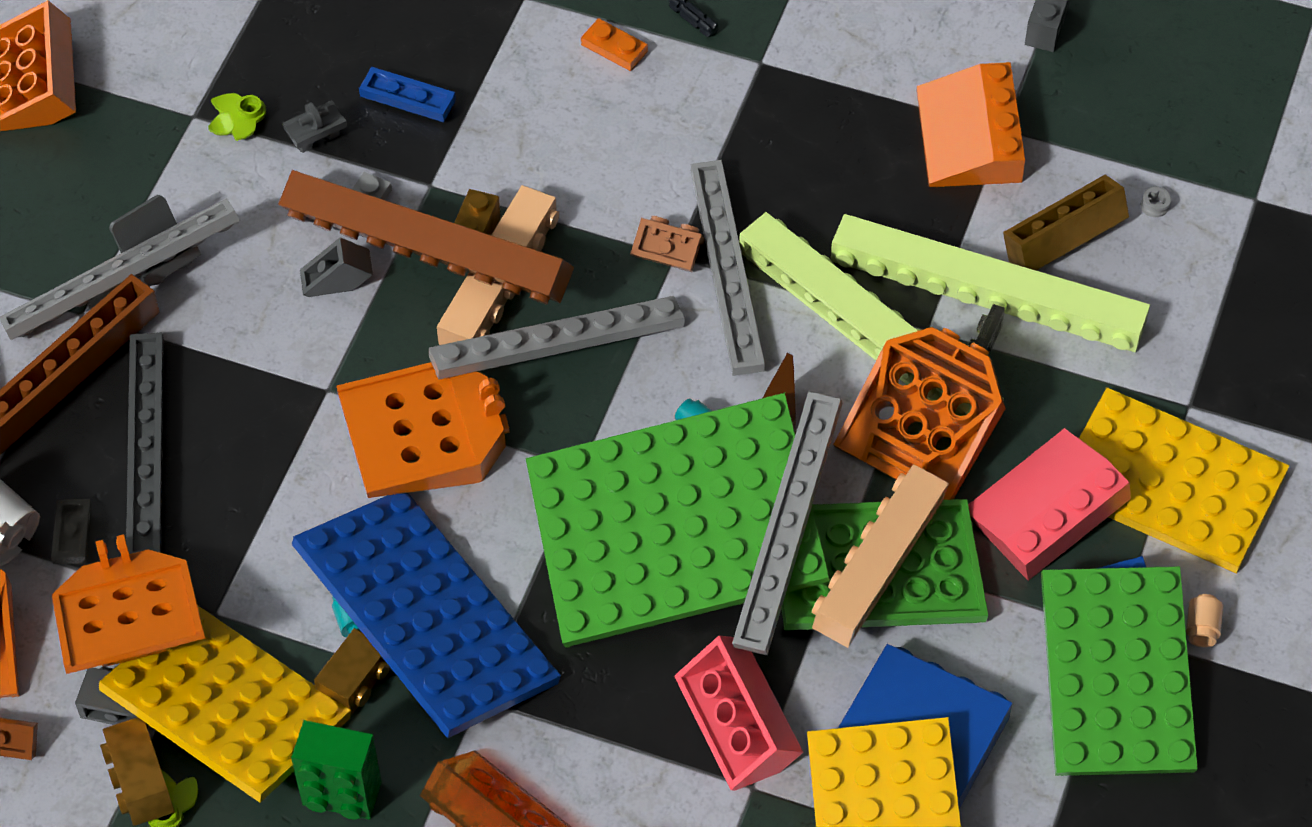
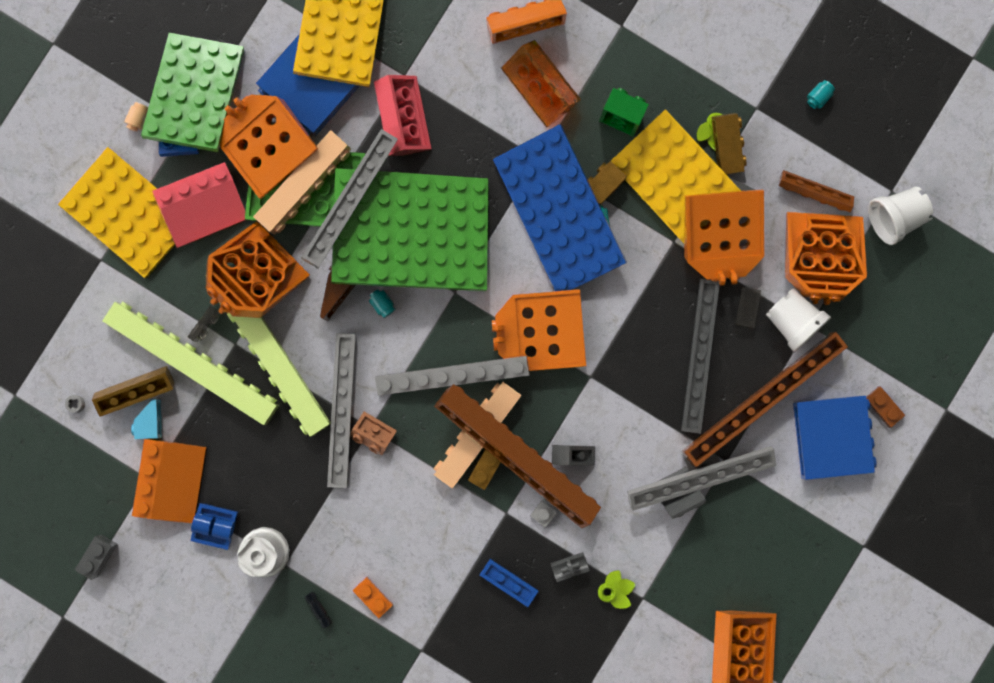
camera: 170 degrees left, 30 degrees up
none -> medium azure slope [131,399,162,439]
none -> blue plate [190,503,238,550]
none -> orange hinge [220,94,318,199]
none -> white piece [237,527,290,578]

